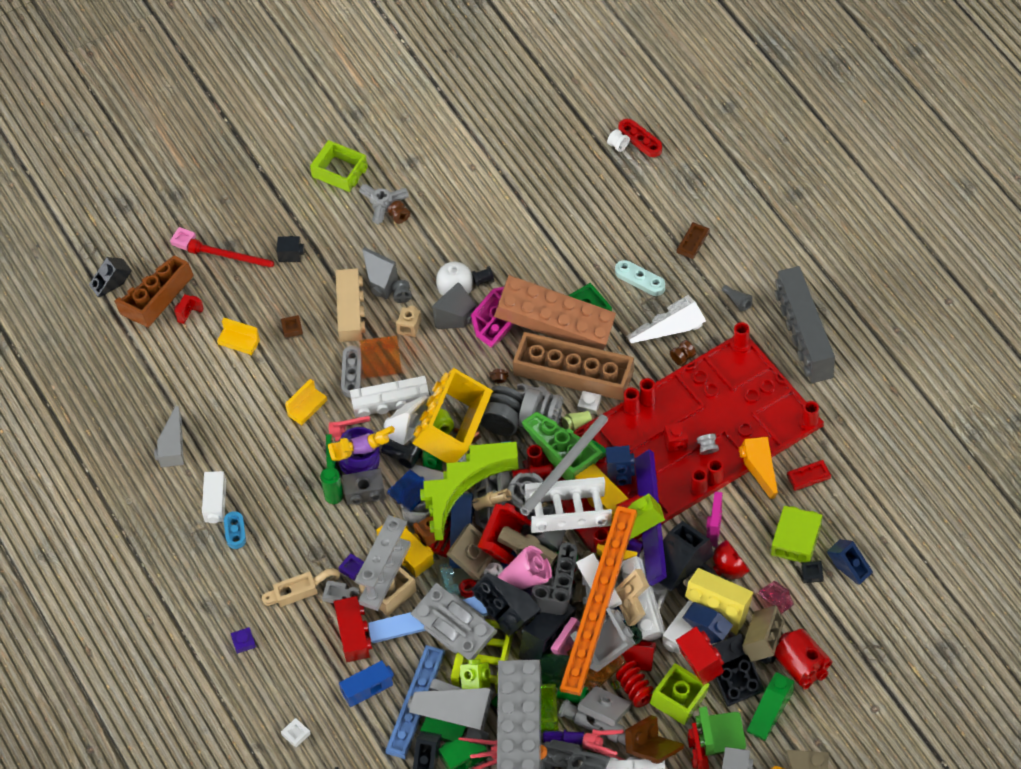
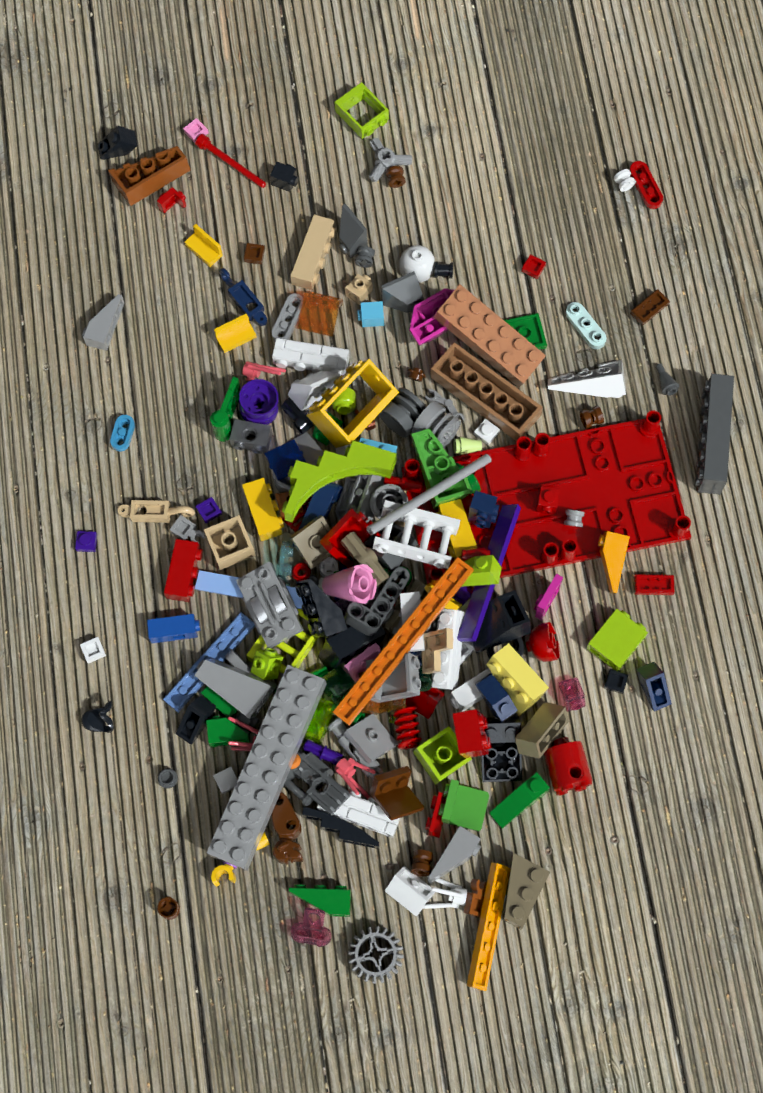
camera: 20 degrees right, 15 degrees up
white brick [202,471,226,523] -> none
yellow piece [328,426,395,461] -> none
light grey fence [355,515,411,611] -> none
tan pin [472,488,512,511] -> none
none -> dark blue piece [219,267,267,326]
none -> medium azure brick [358,301,384,327]
none -> red plate [521,254,546,279]

